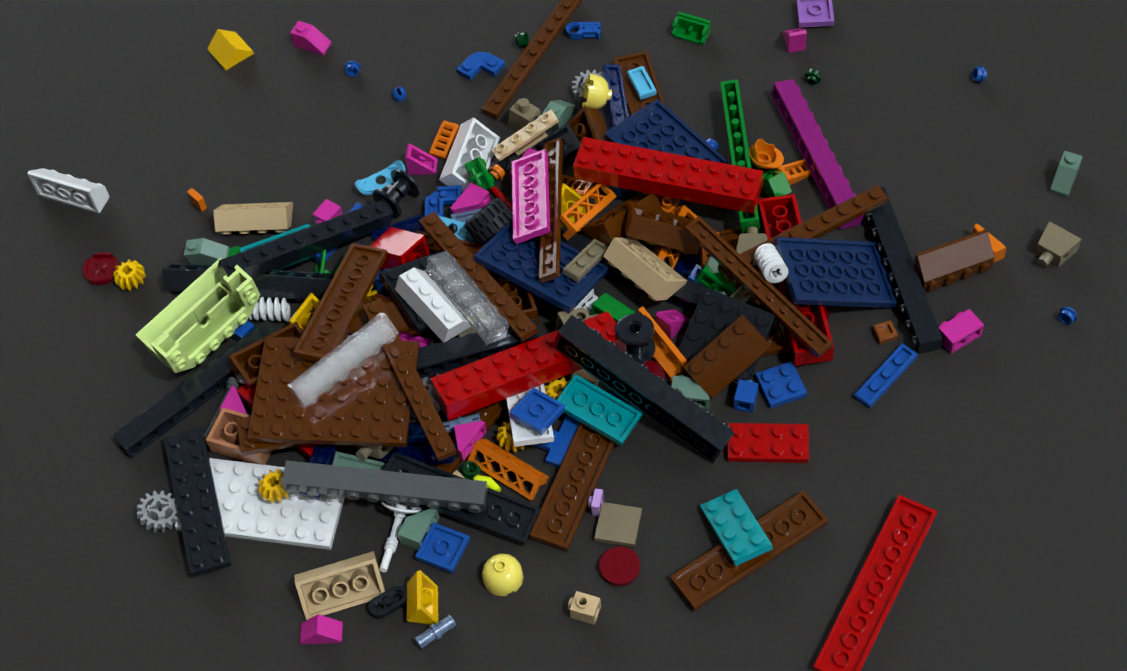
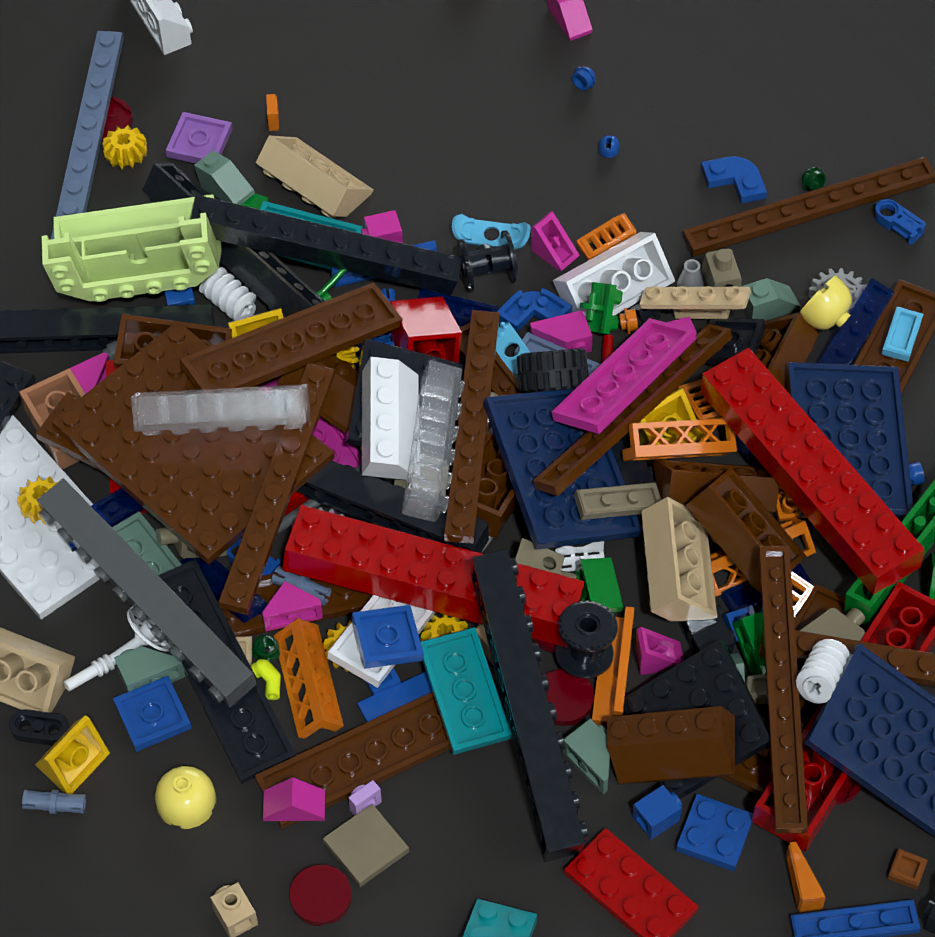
camera: 35 degrees right, 0 degrees up
none -> sand blue plate [51,31,124,239]
none -> medium lavender plate [166,112,233,163]
none -> dark pink slope [263,777,325,821]
none -> light grey cone [677,259,704,287]
none -> orange slope [786,842,826,912]

